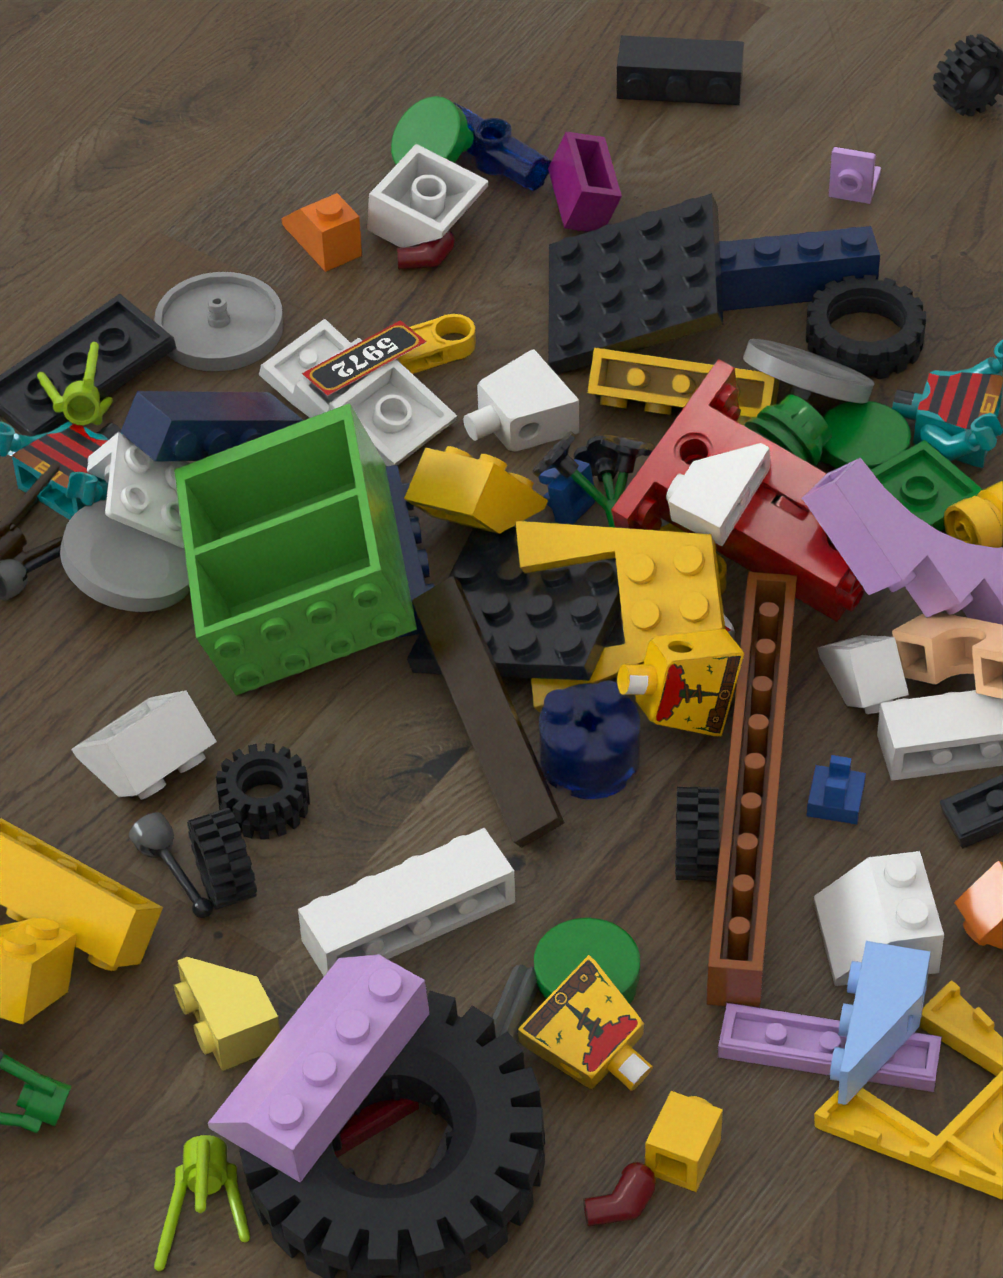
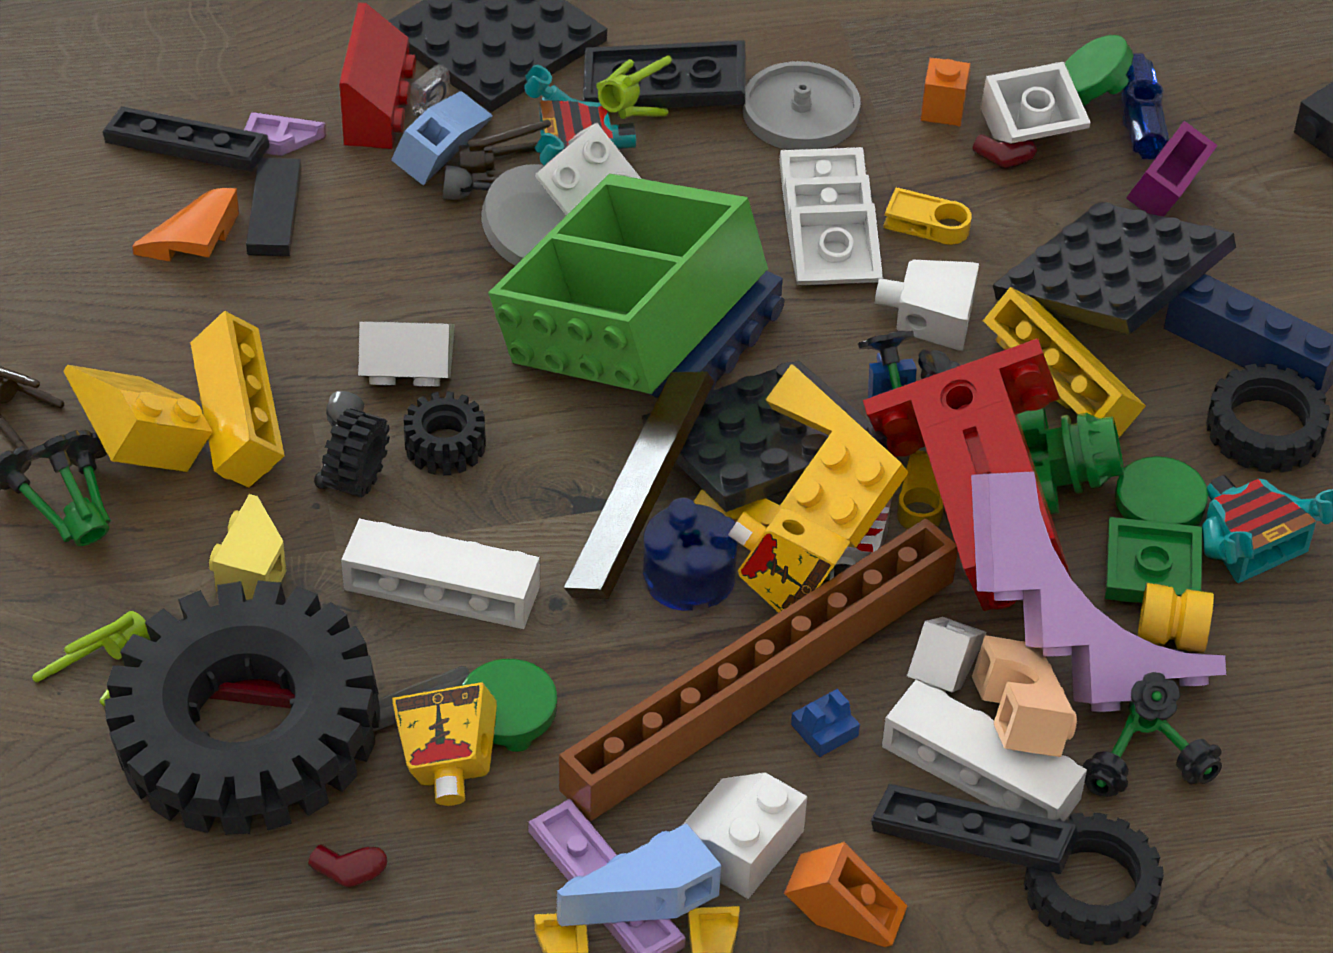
camera: 40 degrees right, 0 degrees up
dark blue brick [121,391,304,462] -> none
lavender slope [208,954,429,1182] -> none
sticker [302,320,427,396] -> none
yellow slope [404,446,548,534] -> none
yellow brick [645,1091,723,1192] -> none
white slope [666,443,771,546] -> none
black tyre [675,787,719,881] -> none
light grey piece [743,339,874,403] -> none

